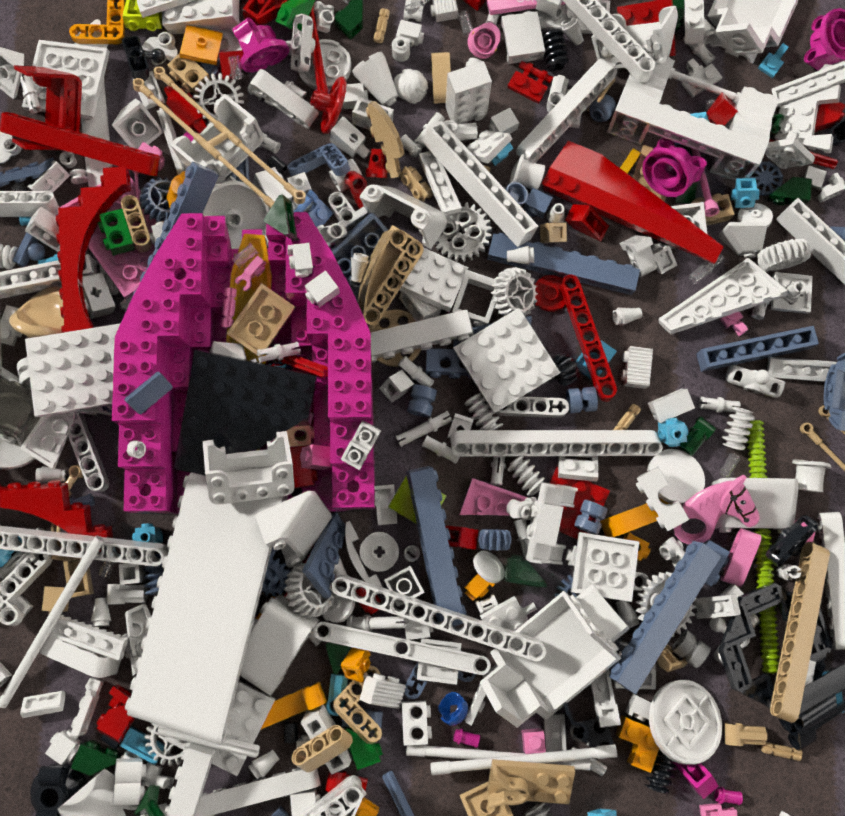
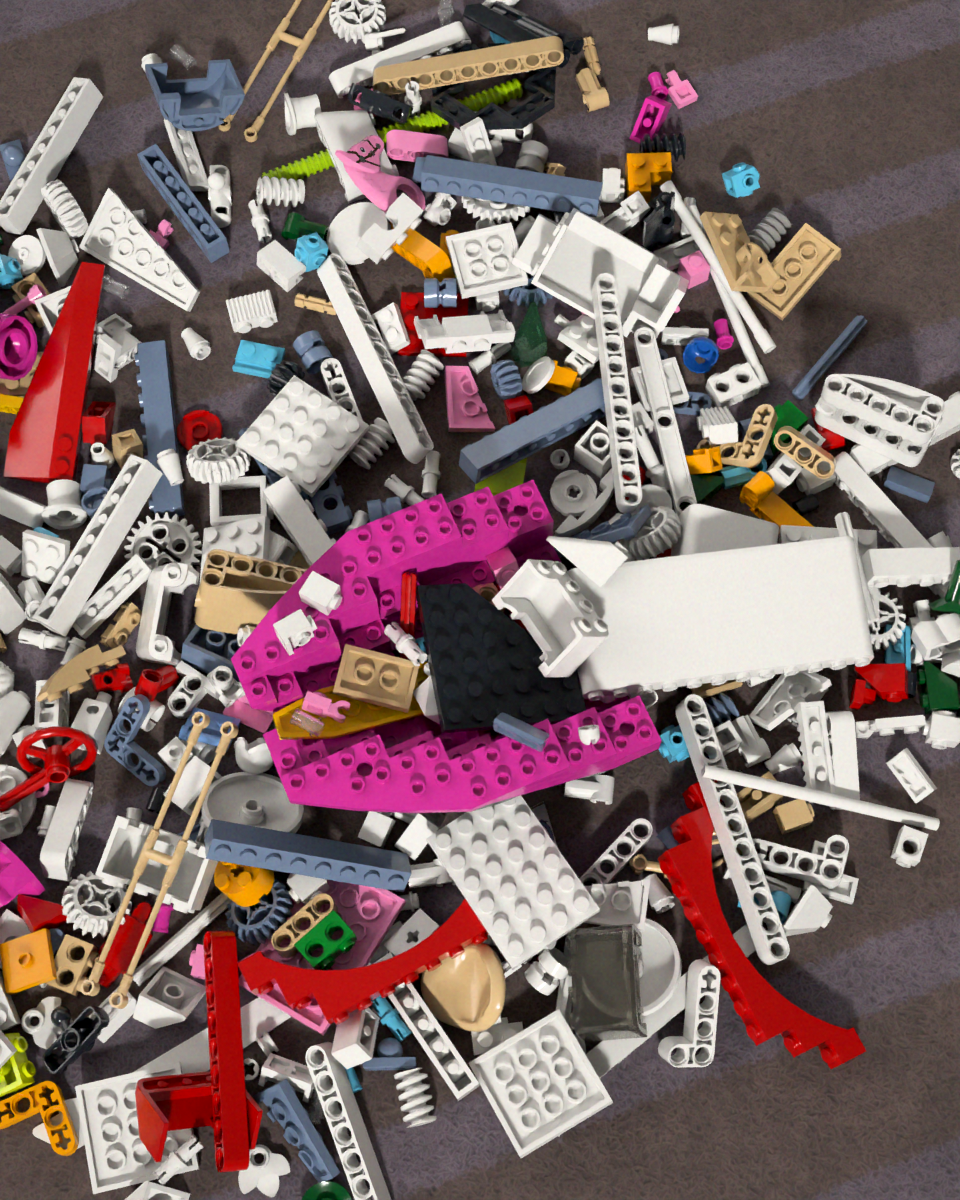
camera: 110 degrees left, 10 degrees down
bright pink axle [221,288,237,328] -> none
clear pin [228,56,244,80] -> none
white cone [248,750,280,780] -> none
slope [263,194,298,241] -> none
white slope [341,421,382,470] -> none
white brick [448,413,474,442] -> none
white pin [490,456,506,486] -> none
white plate [506,497,537,520] -> none
red beam [561,274,617,402] -> none
white plate [649,680,722,765] -> none
clear pin [719,453,741,478] -> none
white plate [771,272,813,314] -> none

